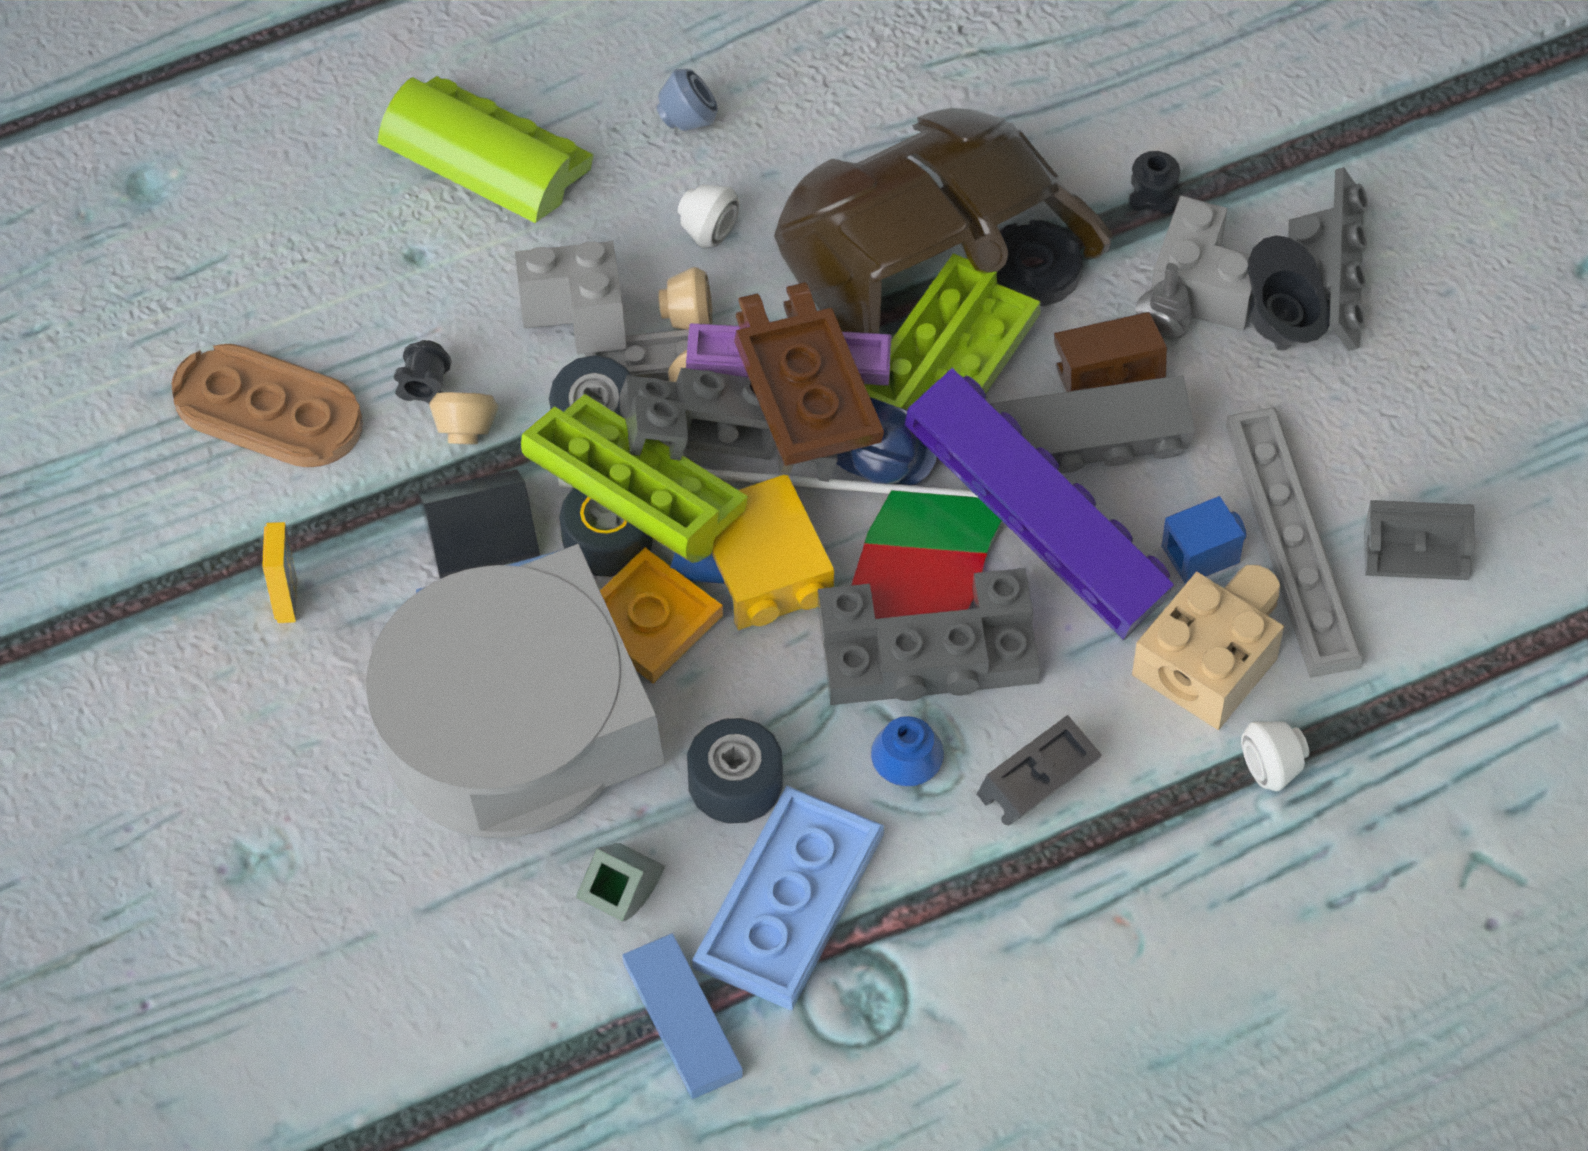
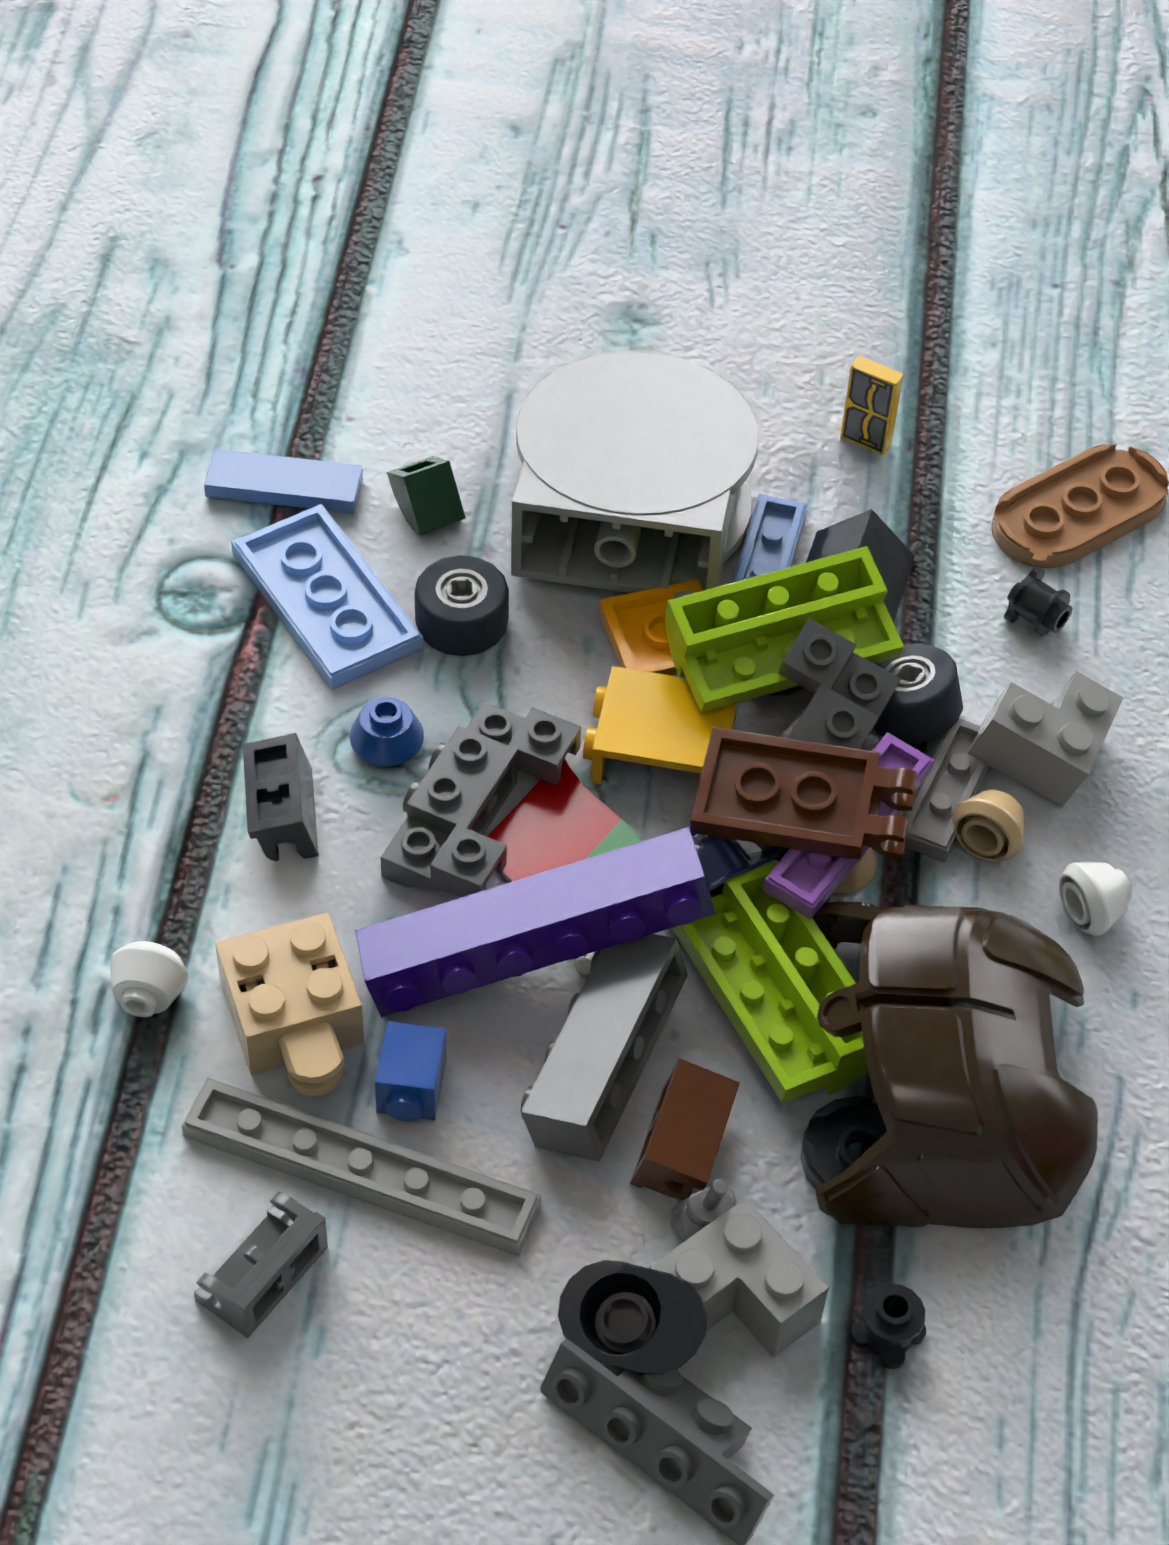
camera: 120 degrees right, 5 degrees down
tan cone [429,392,499,444] -> none

